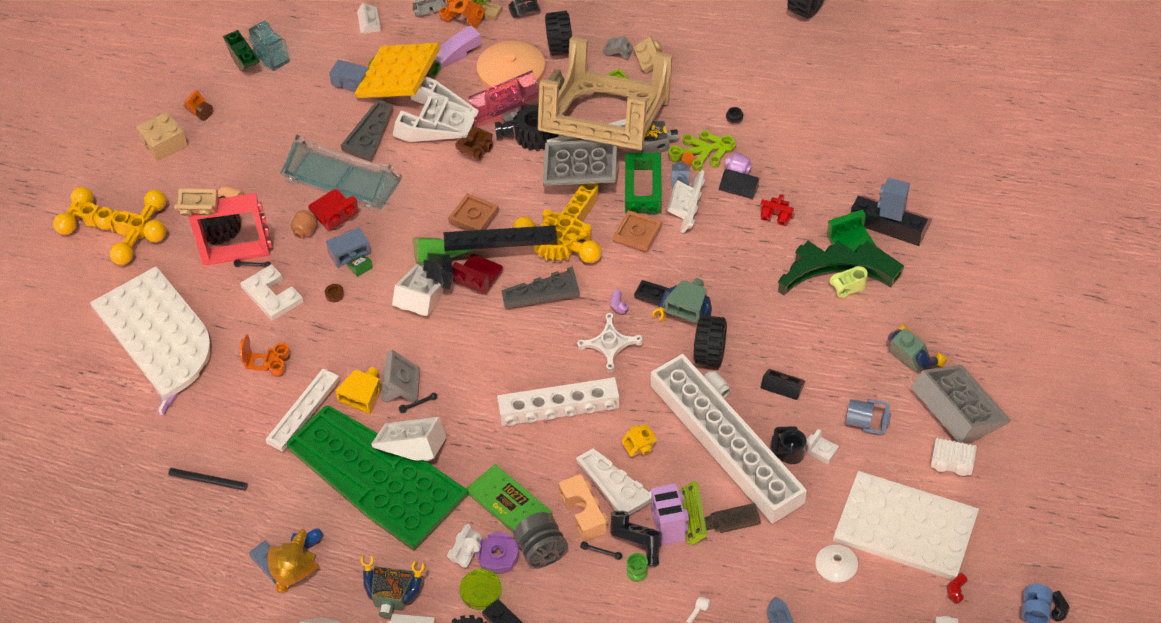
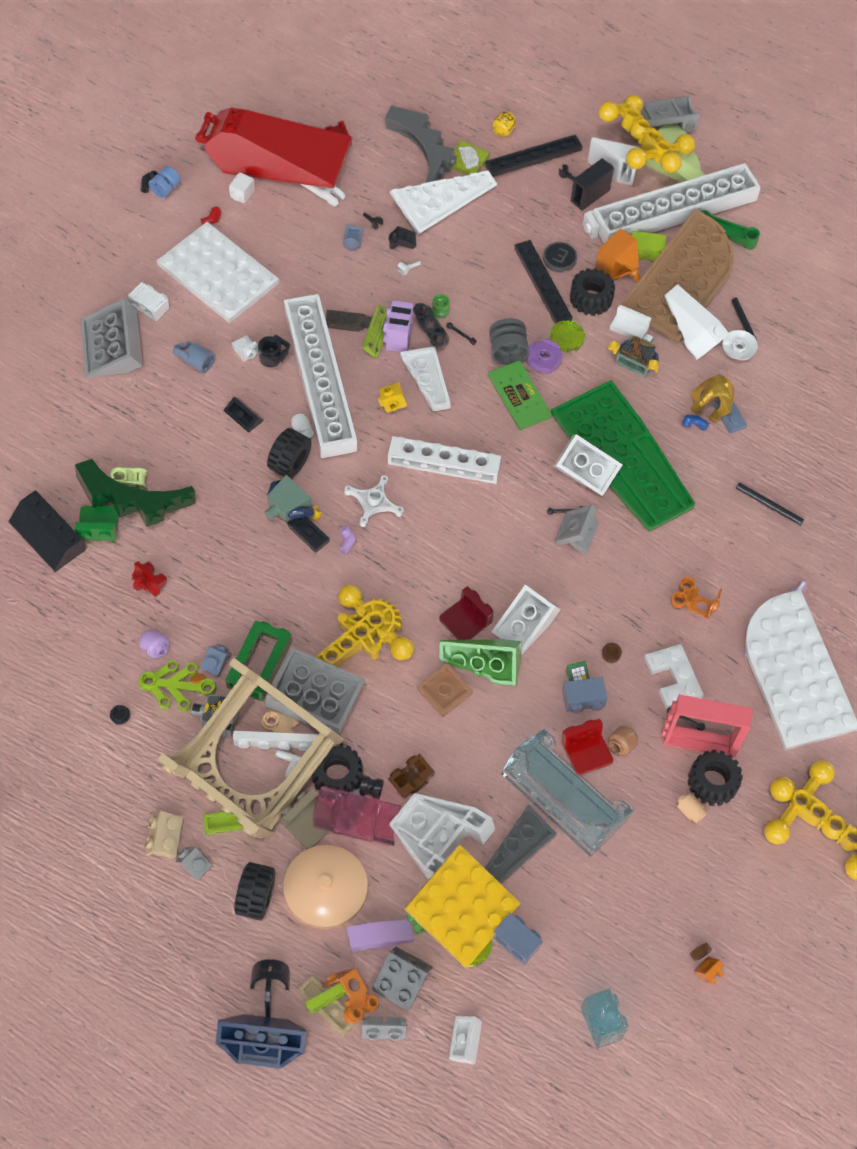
camera: 165 degrees left, 10 degrees up
tan brick [136,111,188,161] -> none
tan bracket [174,189,218,216] -> none
dark green slope [223,30,260,71] -> none
white plate [265,369,340,452] -> none
yellow torso [335,367,381,415] -> none
black arch [422,253,453,289] -> none
black plate [443,225,557,251] -> none
white hips [447,524,482,568] -> none
dark grey wing [501,266,580,308] -> none
light nougat arch [558,474,608,542] -> none
nougat plate [613,210,662,252] -> none
white bracket [667,170,705,233] -> none
black slope [719,169,759,199] -> none
white dish [815,544,858,583] -> none
sand blue brick [877,178,910,221] -> none
sand green torso [888,323,948,374] -> none
none -> bracket [372,946,433,1010]

